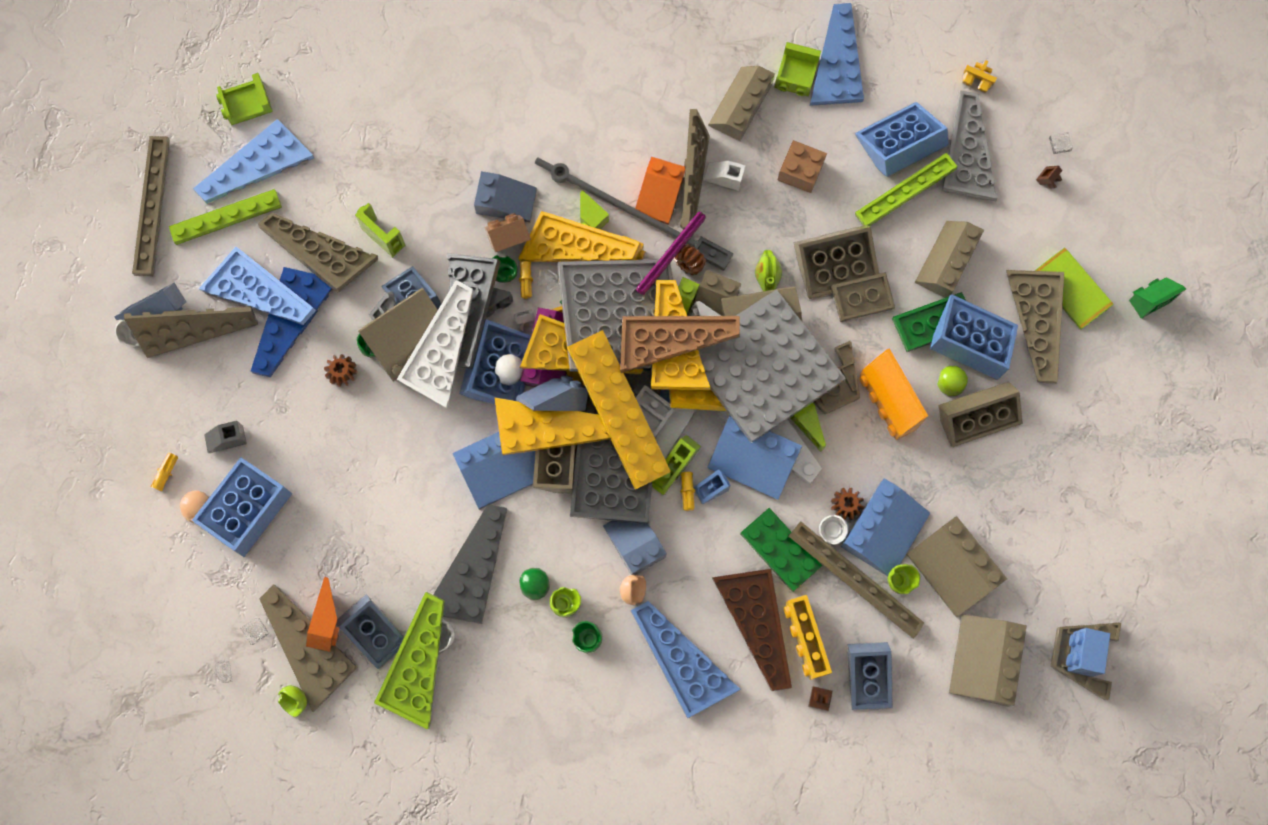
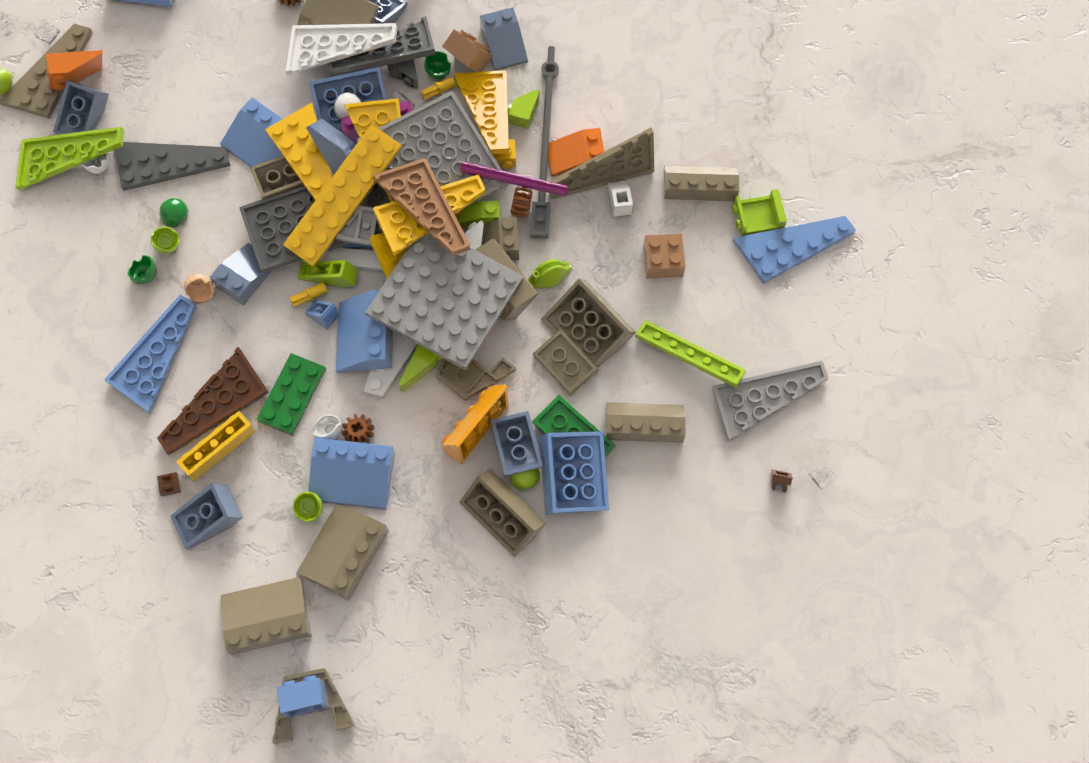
camera: 65 degrees right, 5 degrees down
dark tan plate [789,521,924,638] -> none
medium blue slope [855,102,949,177] -> none
yellow hips [962,60,997,93] -> none
dark tan wing [1006,270,1064,383] -> none
lime slope [1035,247,1114,330] -> none
green slope [1129,277,1186,319] -> none
none -> sand blue slope [490,411,543,477]

